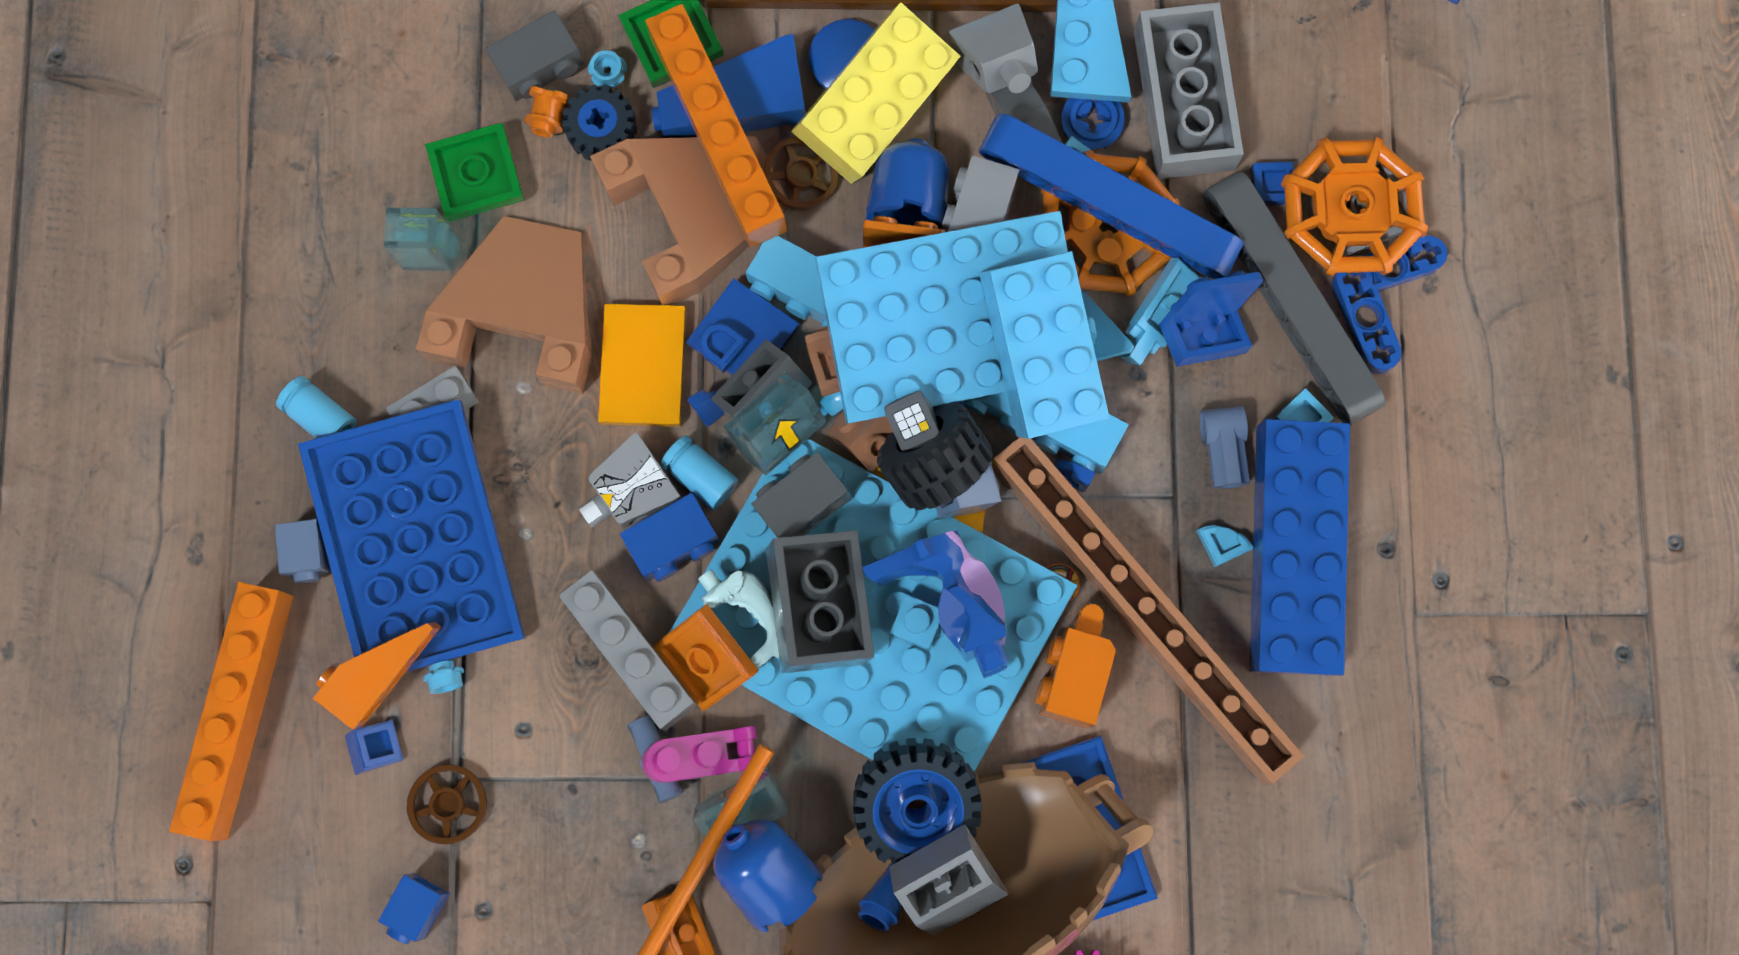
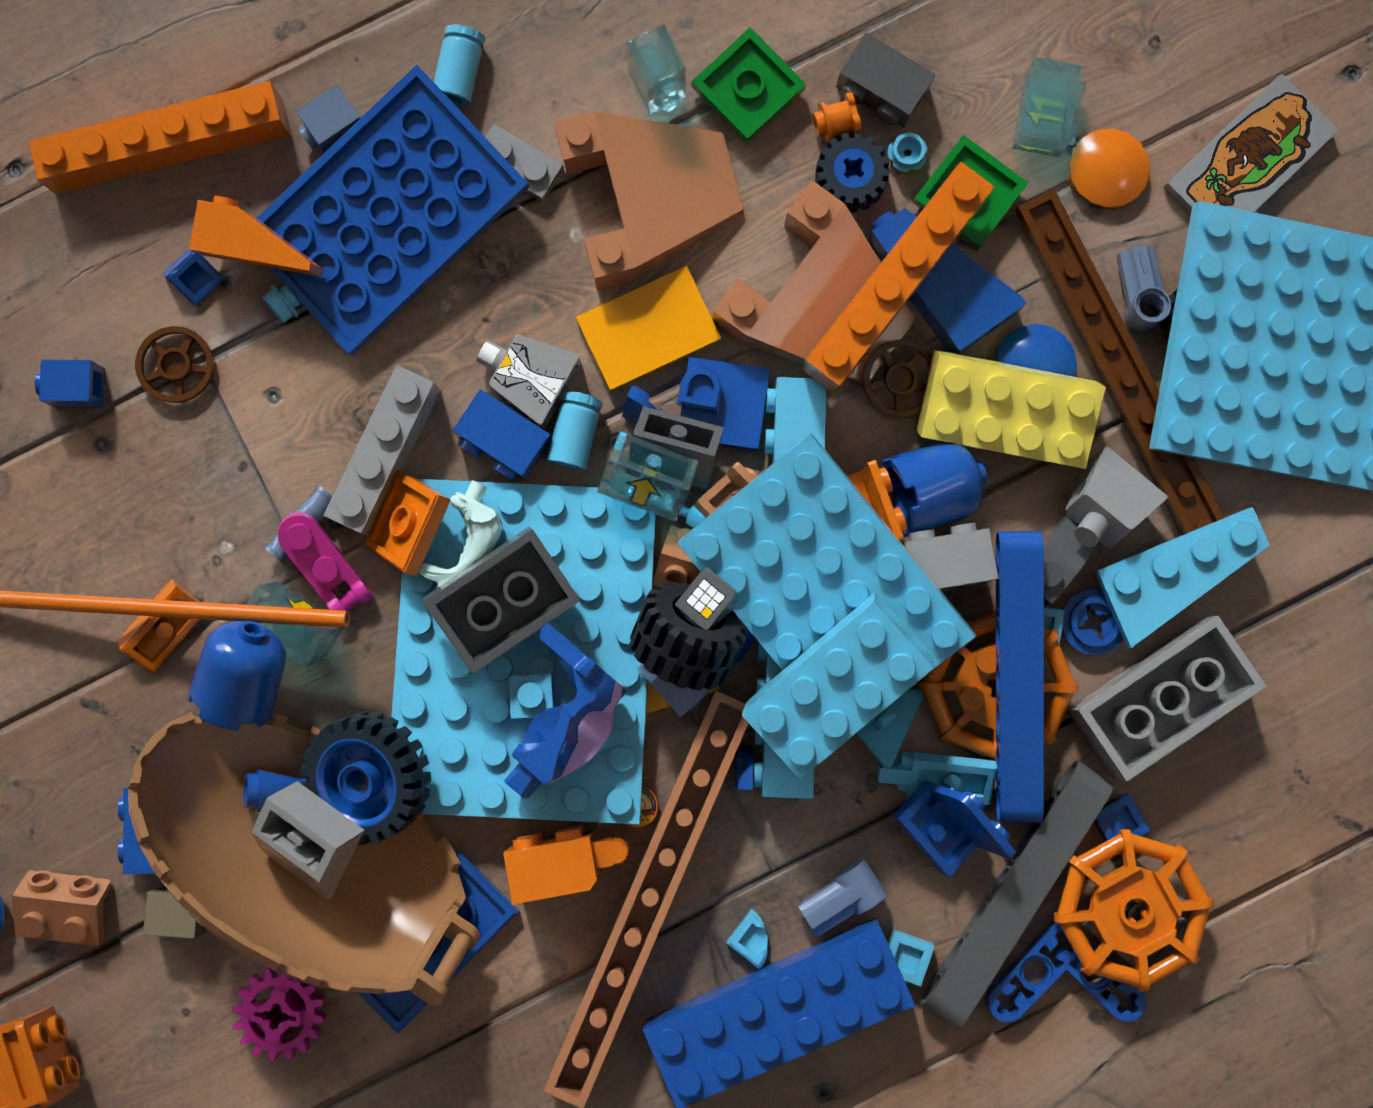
camera: 60 degrees right, 5 degrees up
dark grey brick [751,452,853,538] -> none

